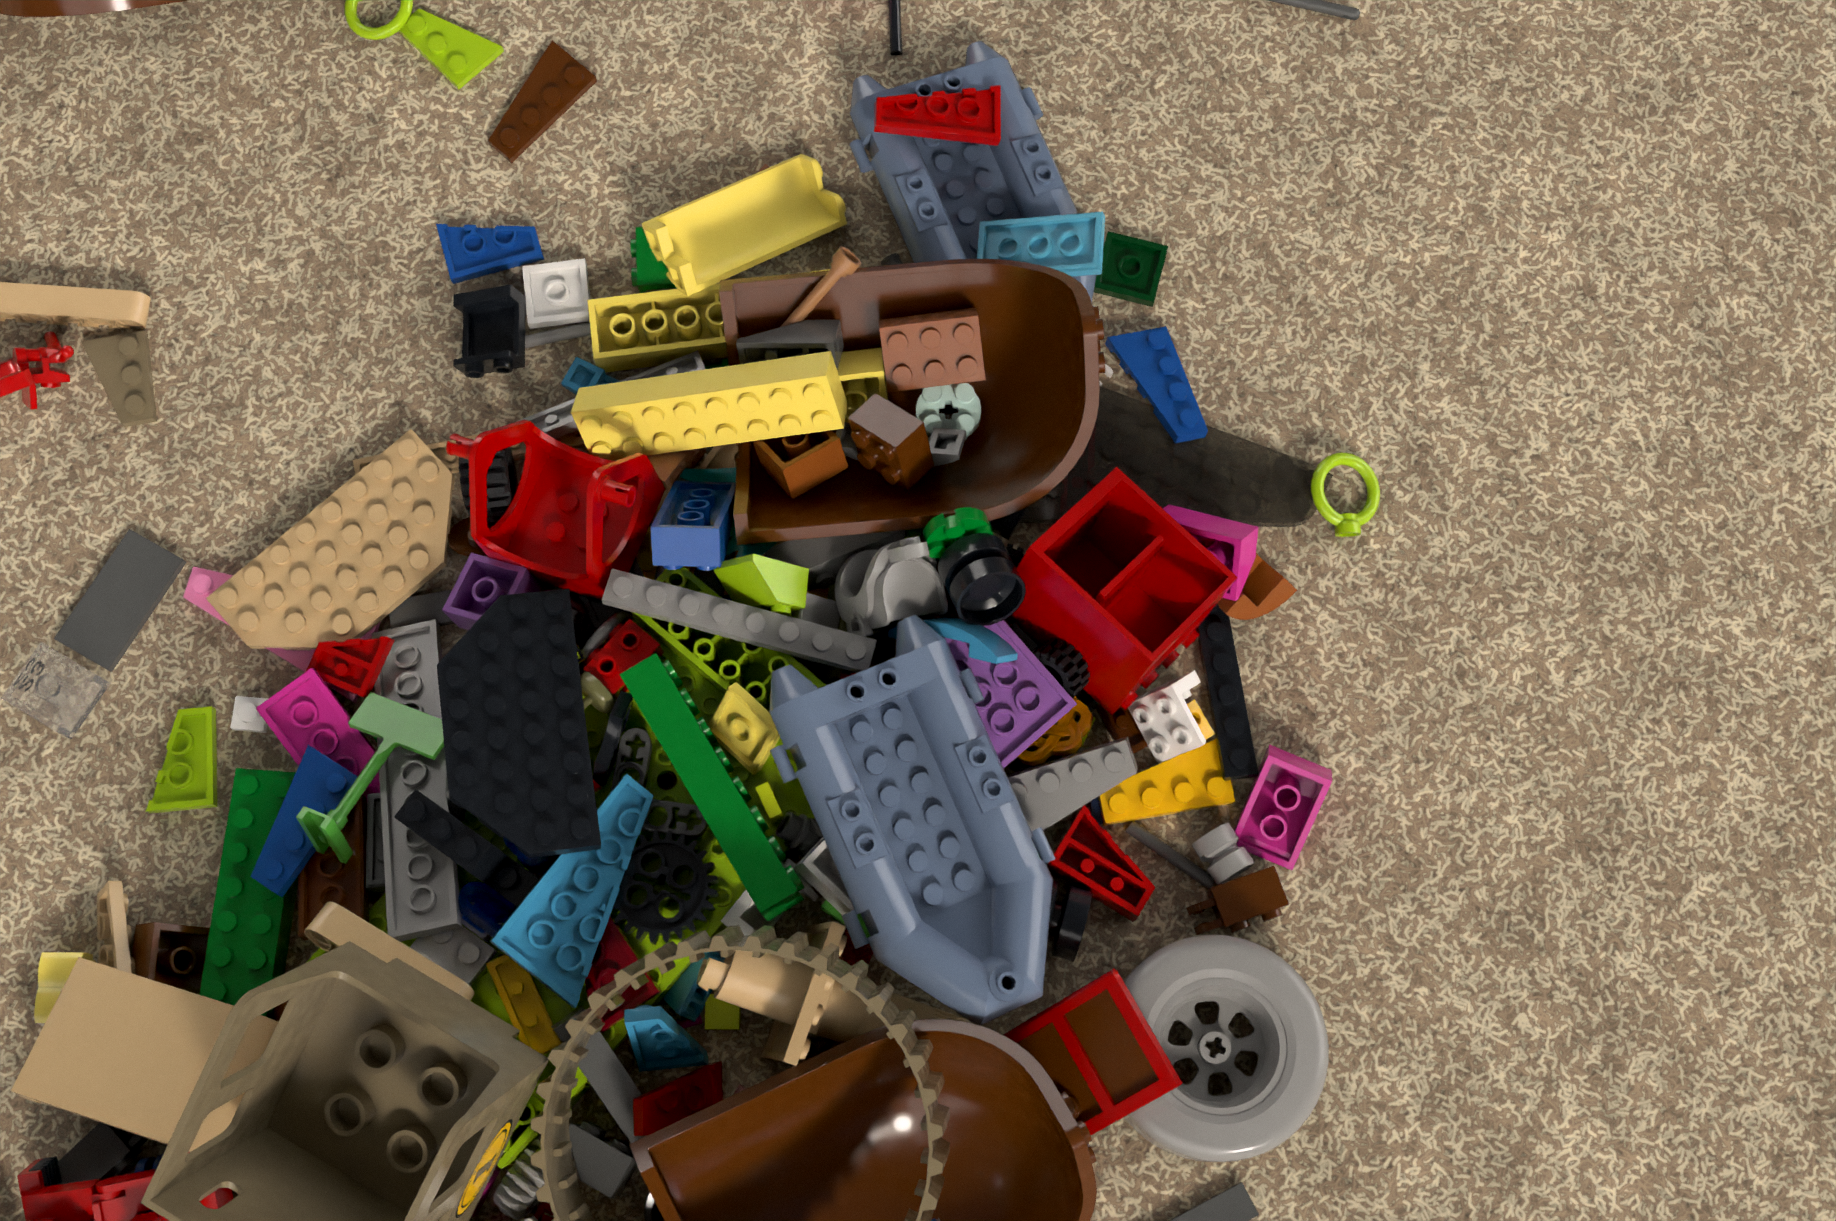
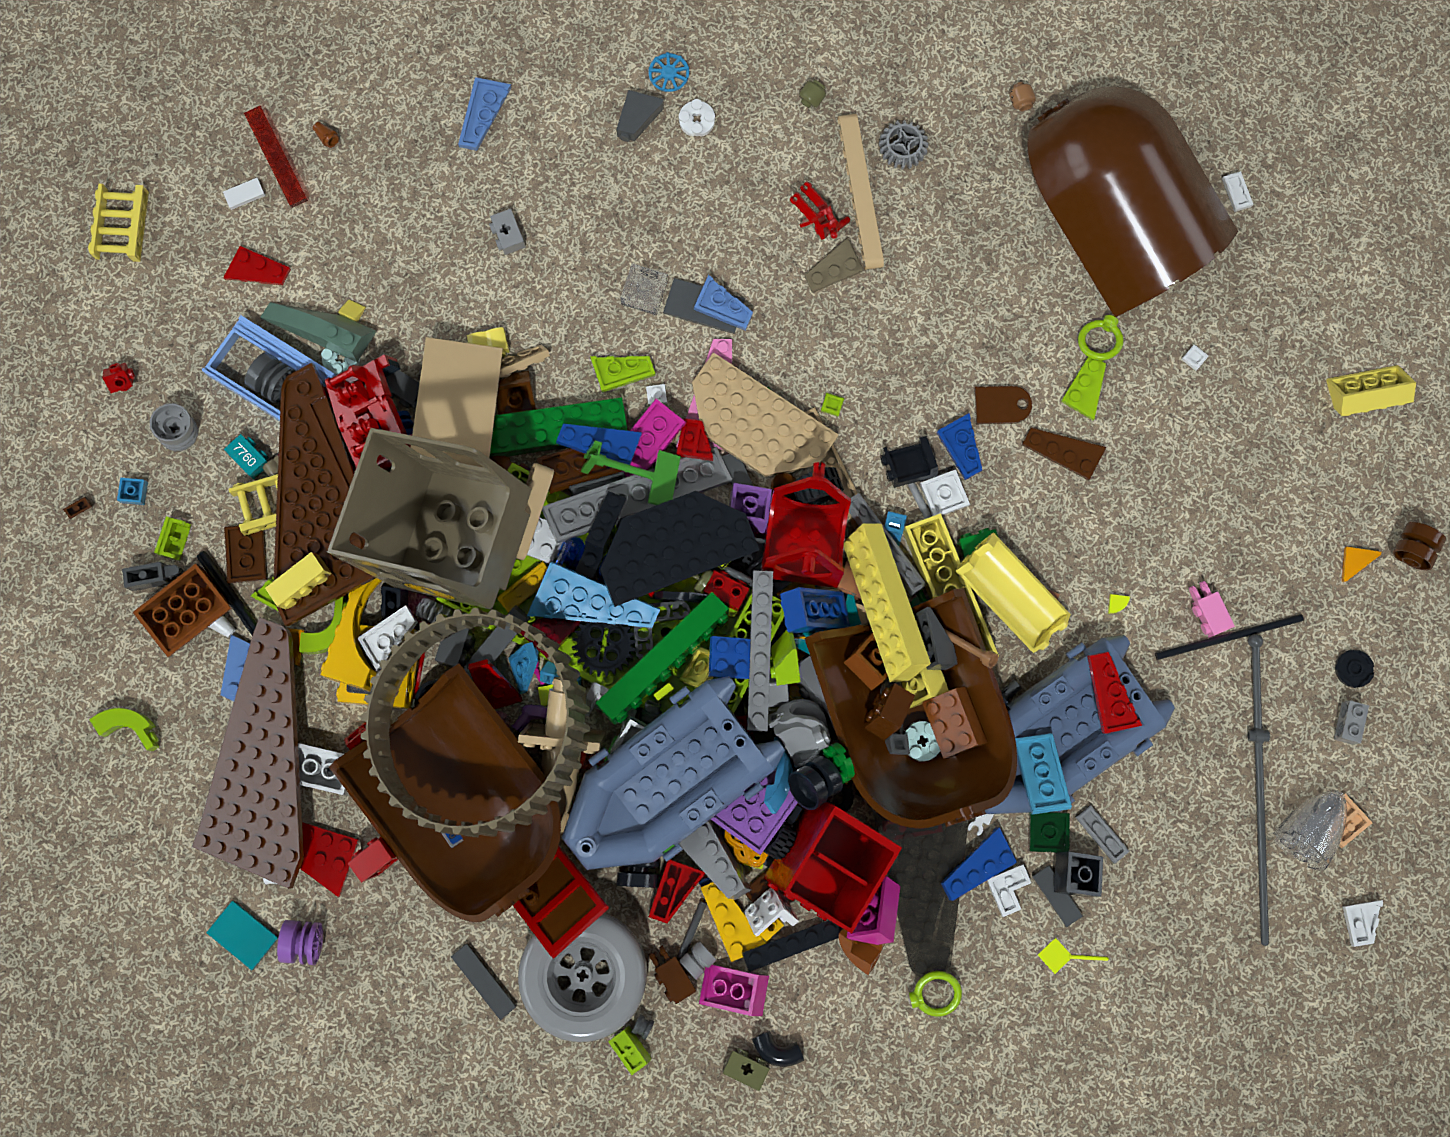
camera: 75 degrees right, 5 degrees up
none -> medium lavender arm [512,705,547,733]
none -> lime hinge [608,1025,652,1075]
none -> dark grey wheel [631,1014,655,1040]
none -> medium blue wing [694,275,753,331]
none -> blue plate [709,636,751,680]
none -> olive brick [723,1048,770,1092]
none -> black cylinder [752,1031,804,1068]
none -> lime tile [821,393,844,417]
none -> reddish brown tile [974,386,1032,425]
none -> white plate [987,864,1031,917]
none -> dark grey tile [1032,866,1083,927]
none -> neon yellow piece [1038,938,1109,974]
none -> black brick [1054,852,1103,897]
none -> light grey tile [1075,805,1130,864]
none -> neon yellow tile [1108,594,1130,614]

